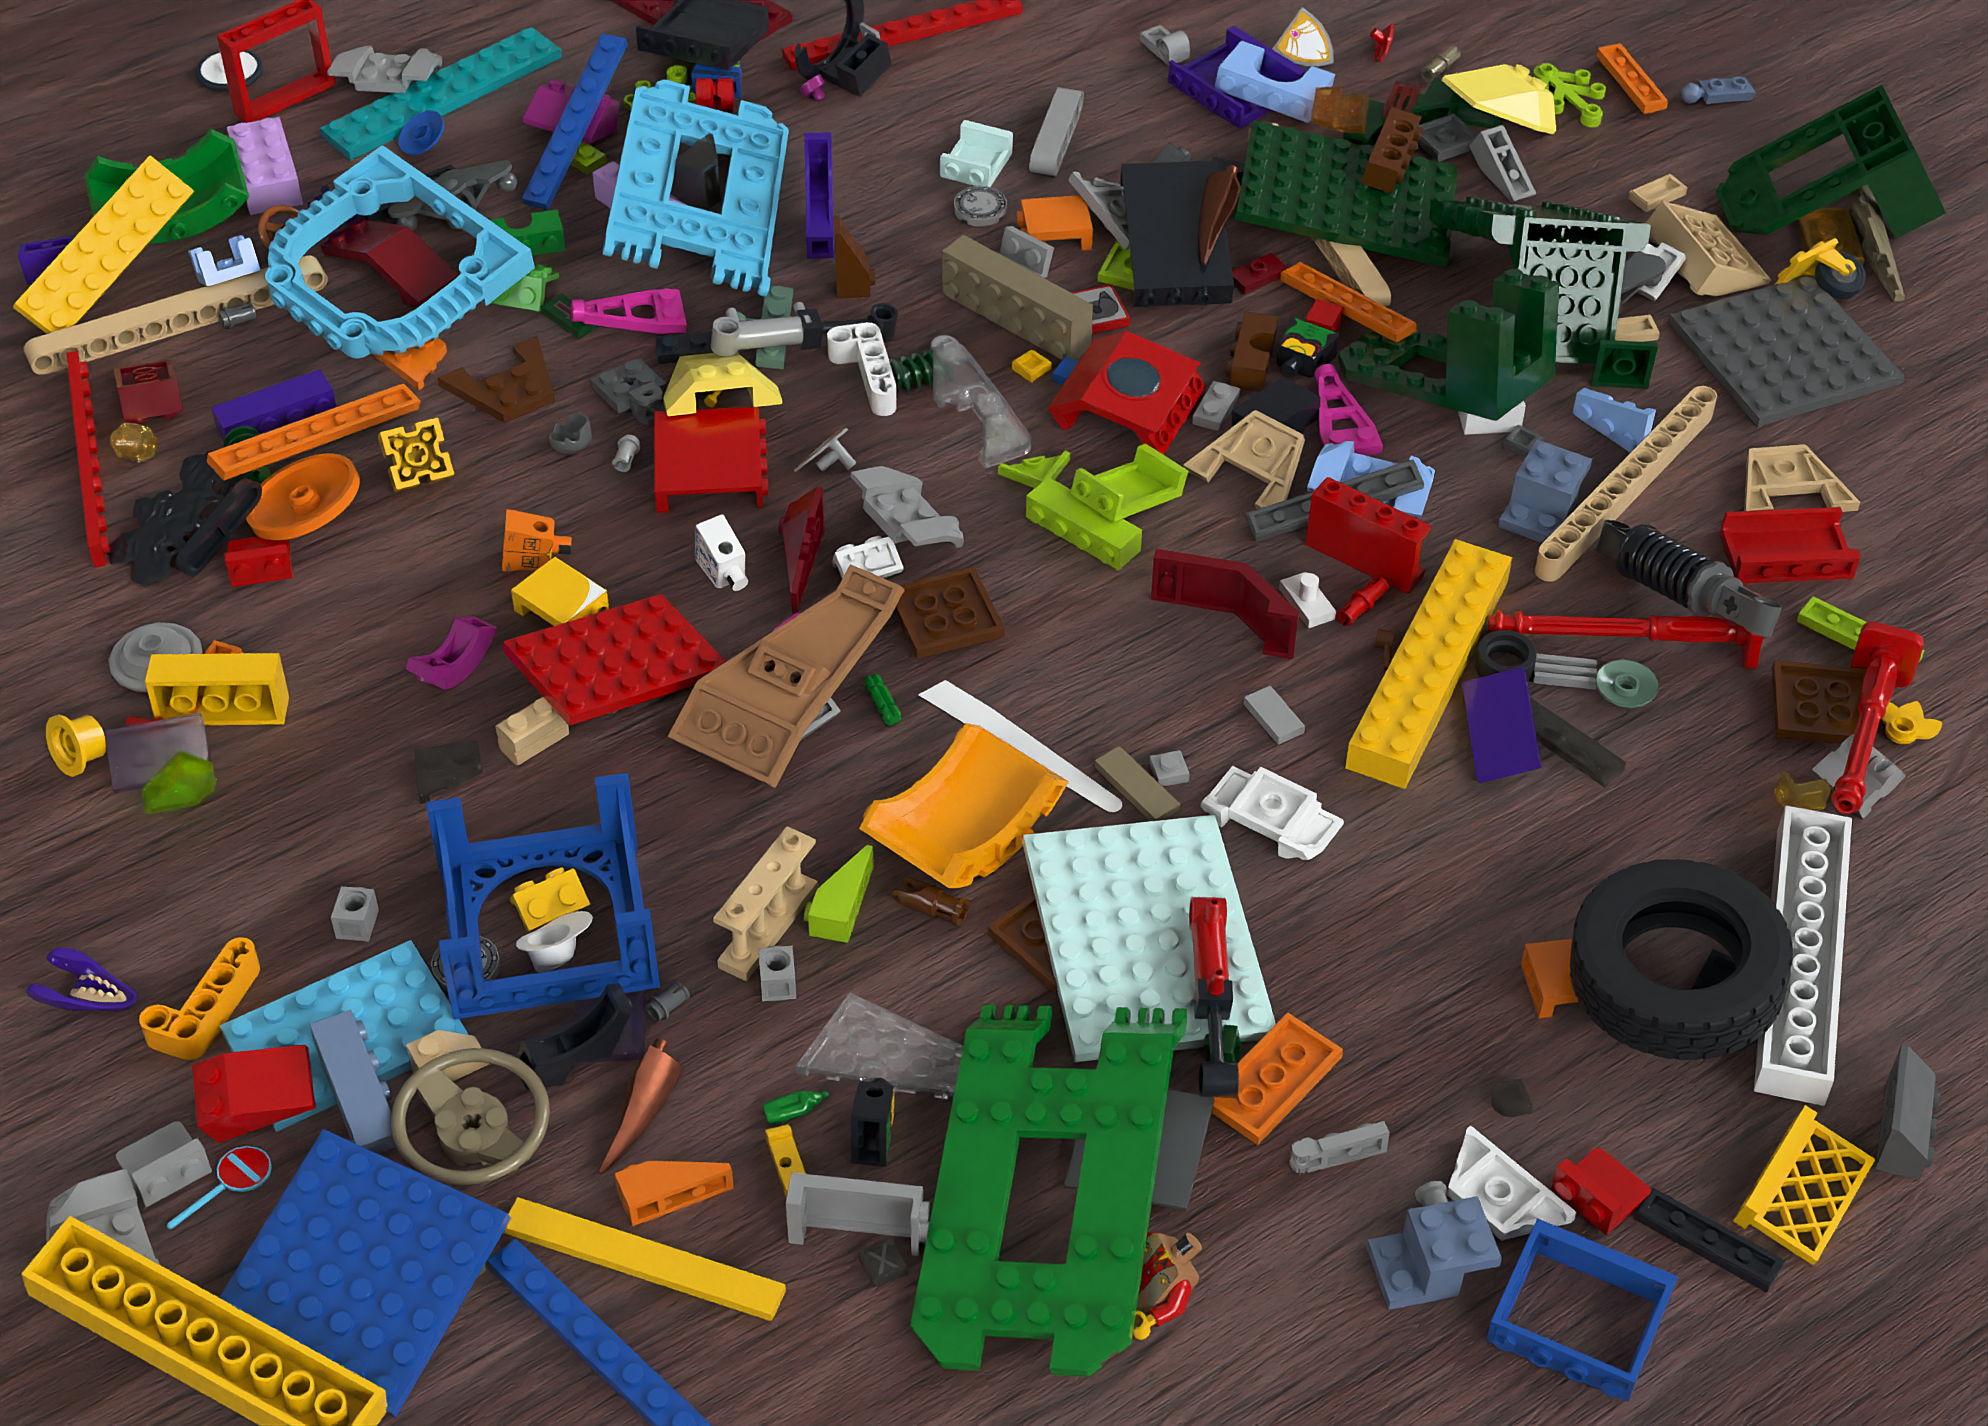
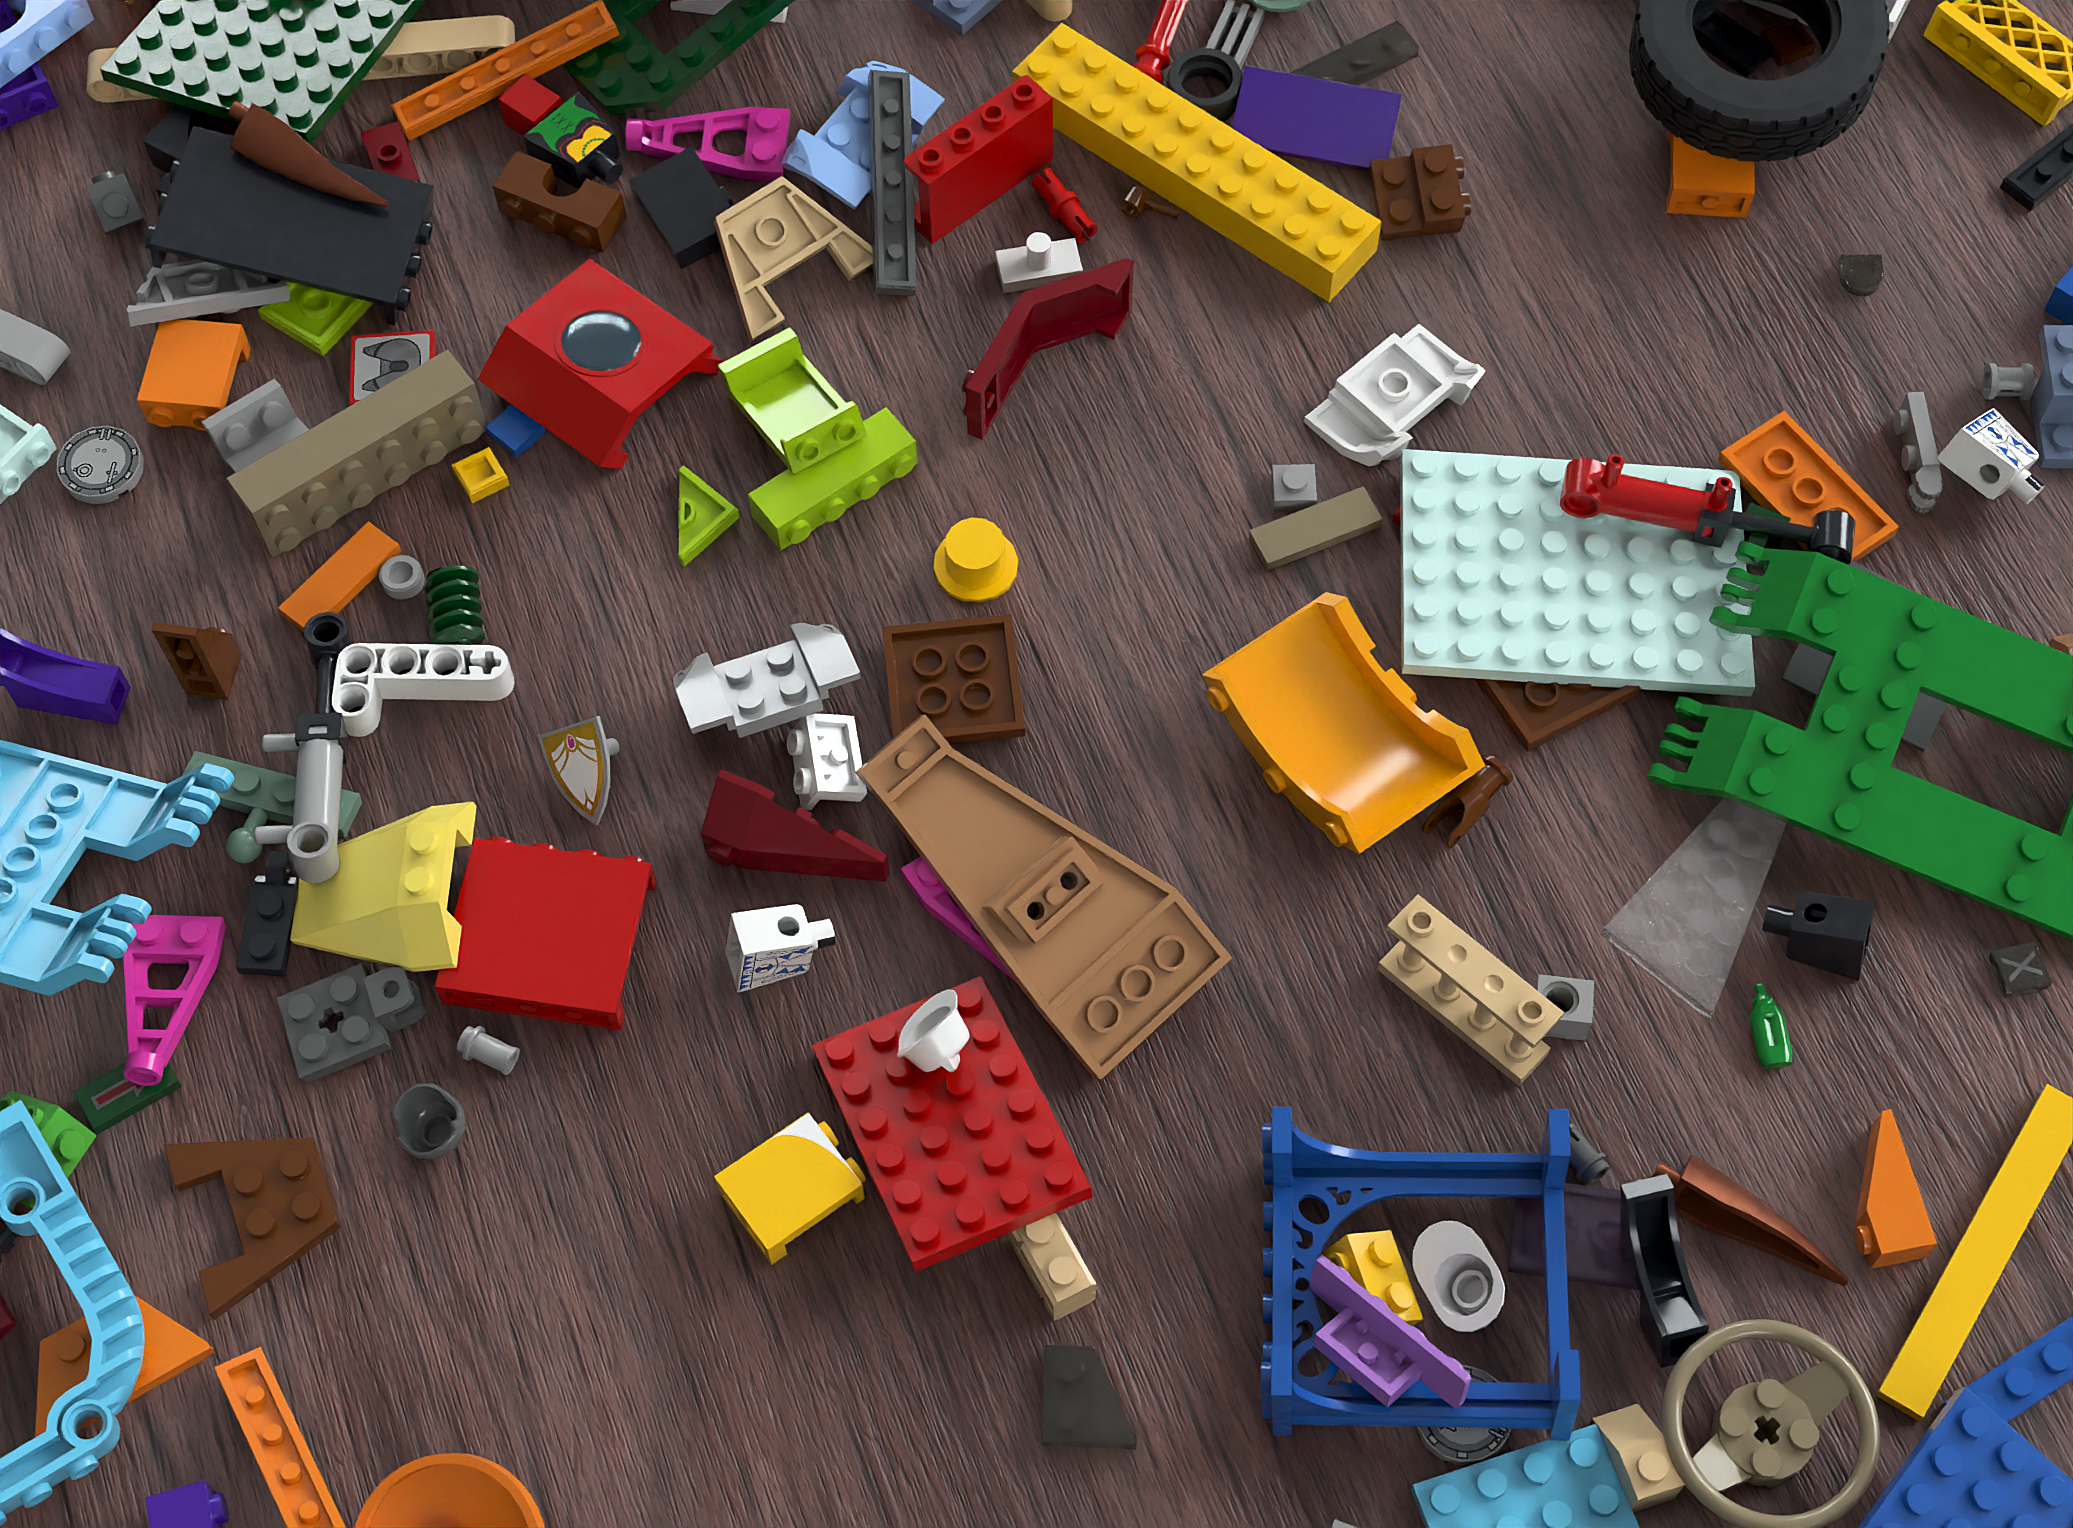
camera: 75 degrees left, 15 degrees up
yellow brick [378,418,455,492] -> none
magenta arch [405,616,497,690] -> none
orange torso [502,509,572,571] -> none
yellow piece [765,1124,806,1199] -> none
light grey panel [786,1172,930,1256] -> none
lime slope [804,845,874,943] -> none
green axle [865,674,901,726] -> none
white sticker [918,680,1122,812] -> none
clear windscreen [933,342,1032,469] -> none
light grey plate [1192,381,1240,432] -> none
light grey tile [1243,685,1305,745] -> none
white wing [1447,1126,1576,1241] -> none
red bracket [1551,1148,1651,1236] -> none
none -> orange tile [278,521,402,632]
none -> white piece [897,989,970,1072]
none -> yellow piece [933,518,1018,603]
none -> medium lavender bracket [1309,1255,1471,1409]
none -> reddish brown plate [1369,144,1471,240]
none -> white torso [1936,408,2045,505]

